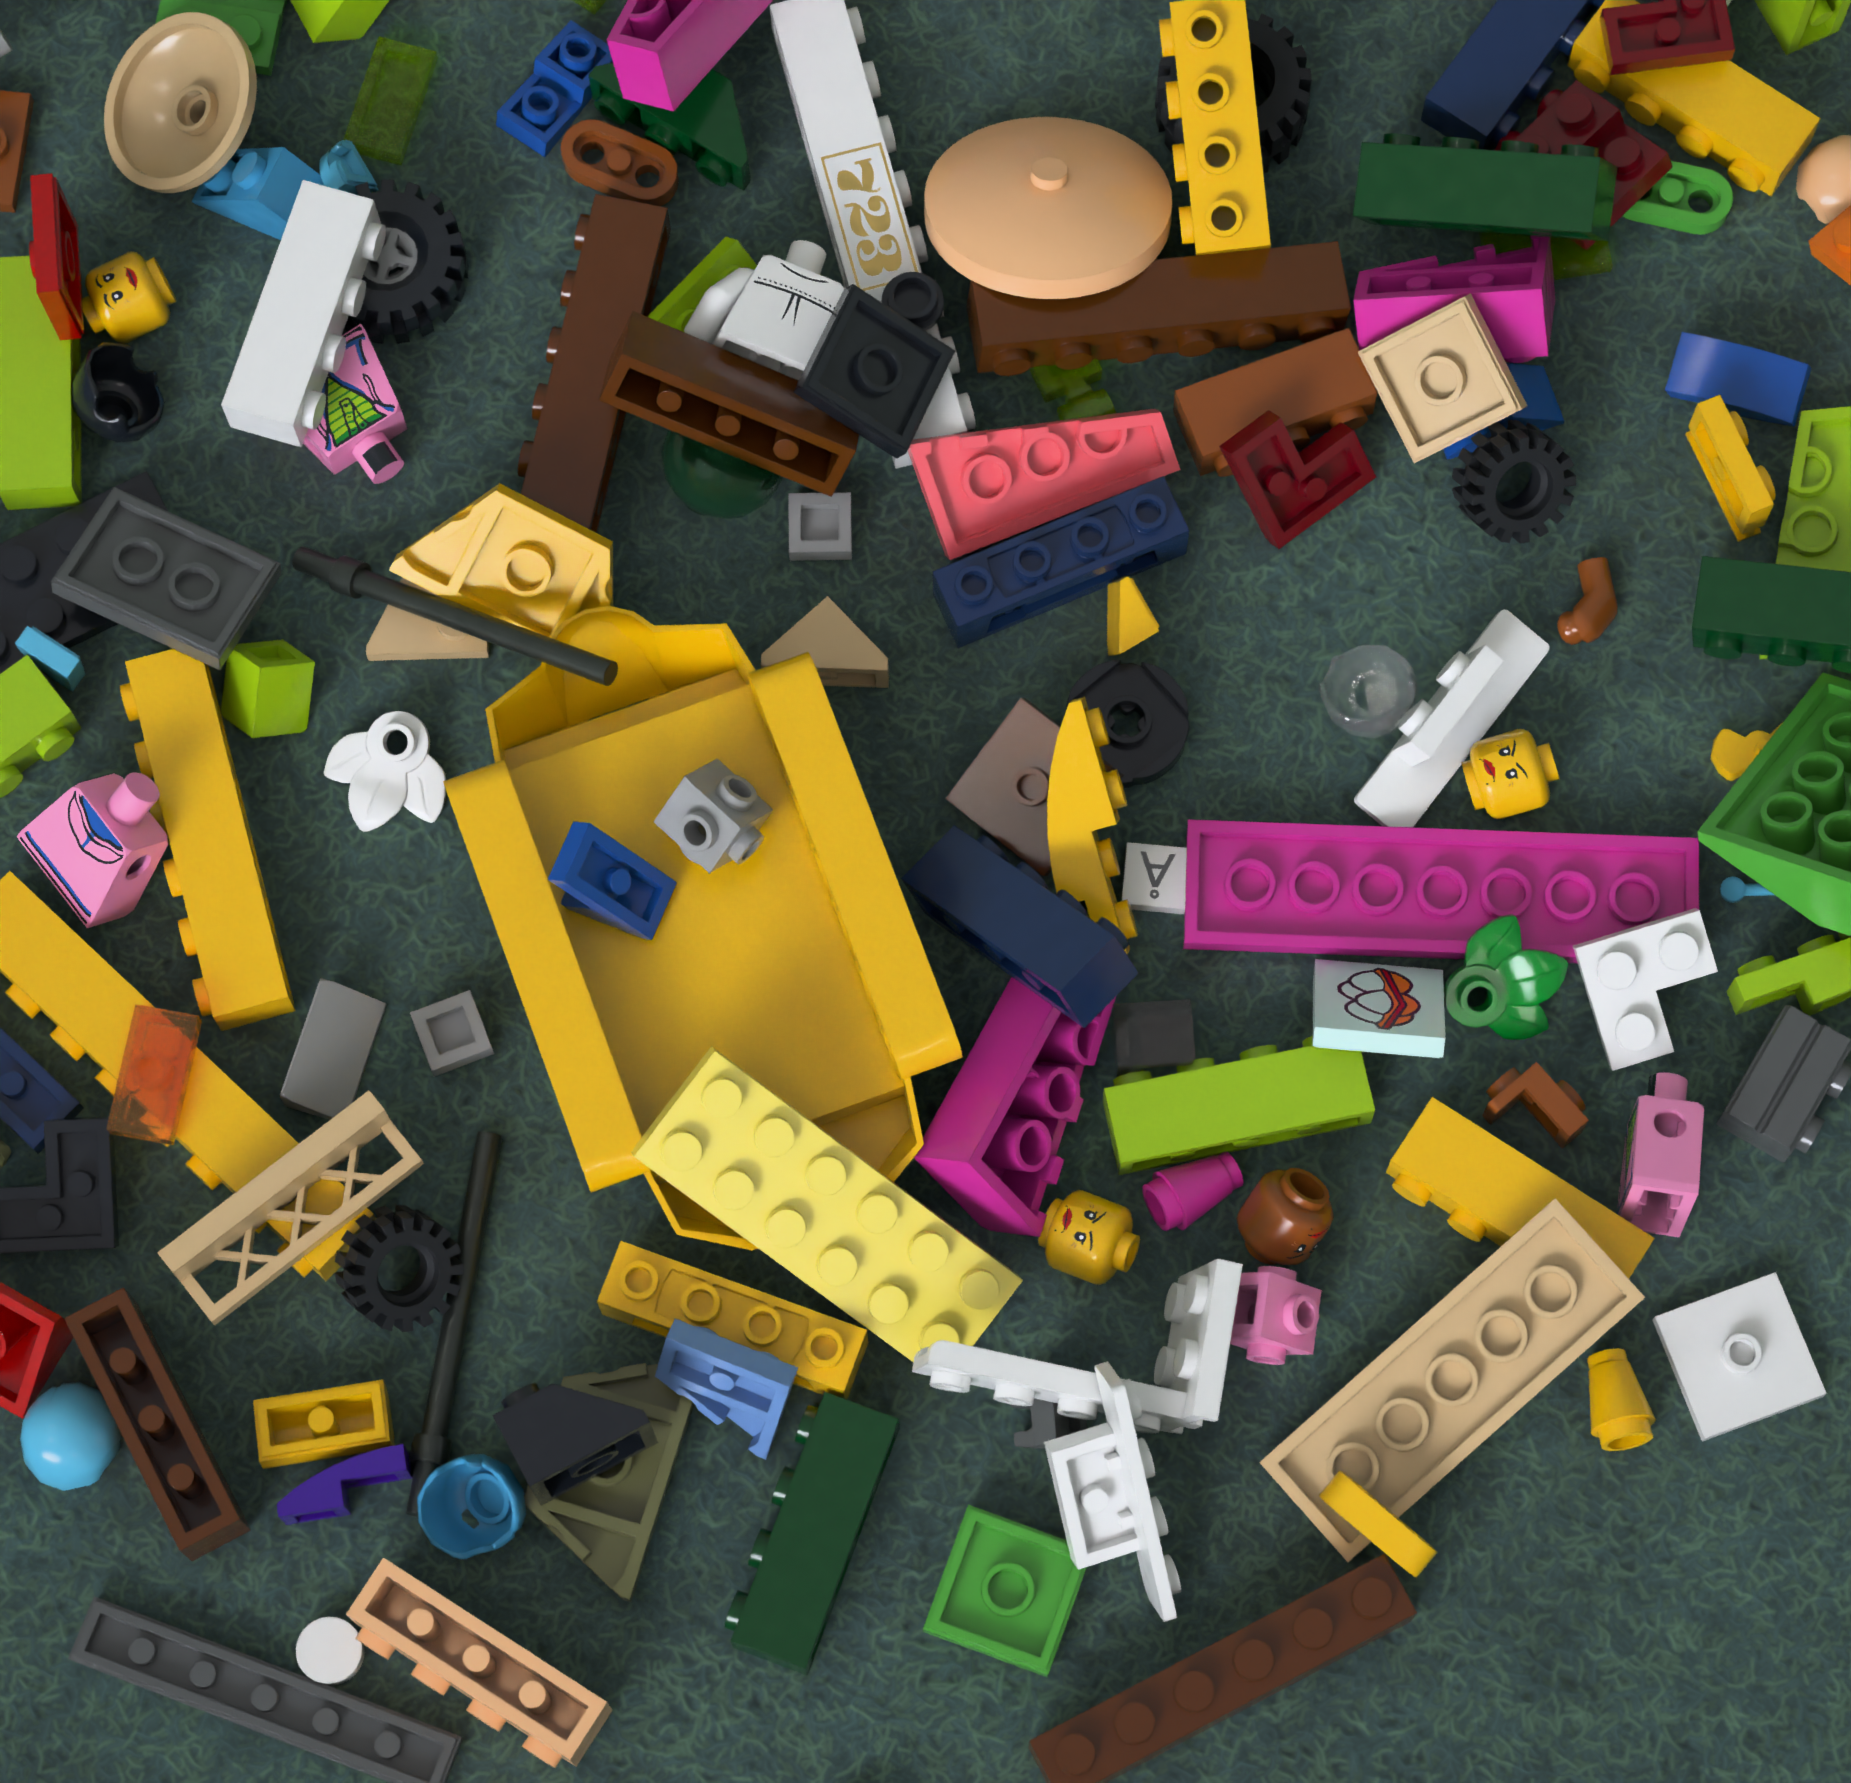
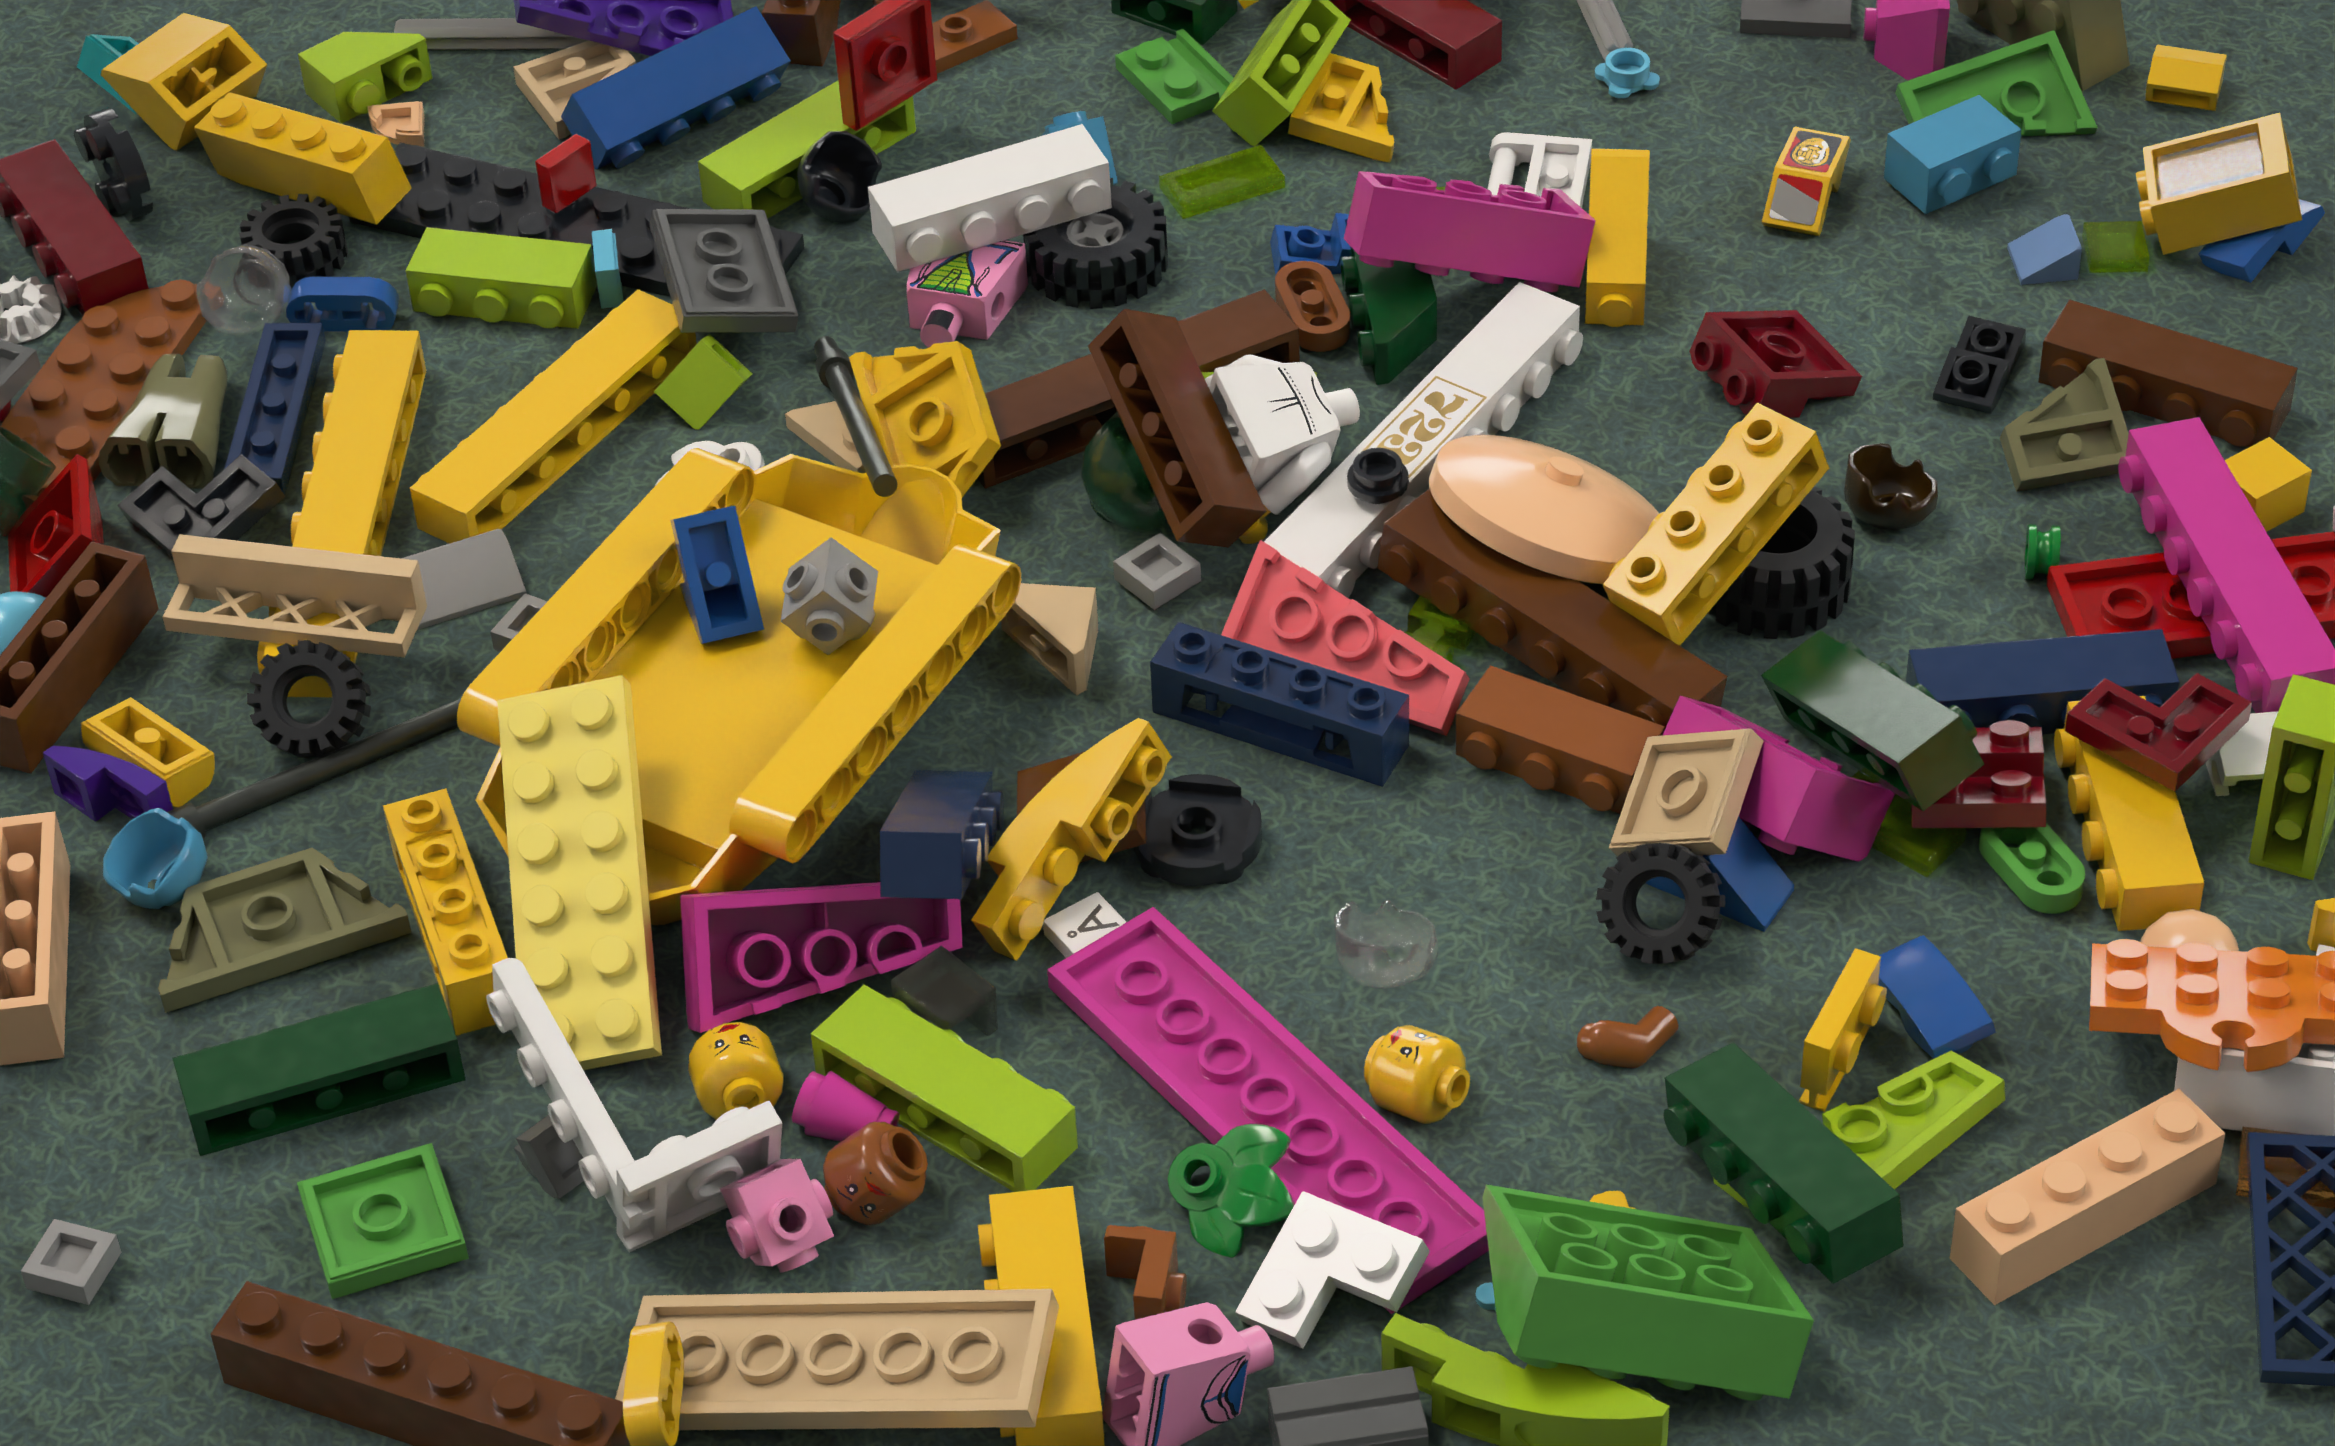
camera: 50 degrees right, 30 degrees down
bright pink torso [17,772,168,928] -> none
yellow head [82,251,176,344] -> none
tan dish [104,12,257,193] -> none
clear orange plate [106,1004,202,1145] -> none
medium azure tile [319,140,378,195] -> none
black slope [492,1383,658,1506] -> none
medium blue wing [655,1318,798,1460] -> none
black plate [793,284,955,459] -> none
white bracket [1044,1361,1181,1622] -> none
yellow slope [1107,576,1160,656] -> none
dark red plate [1219,410,1376,549] -> none
light aqua tile [1313,959,1446,1058] -> none
white bracket [1354,609,1550,827] -> none

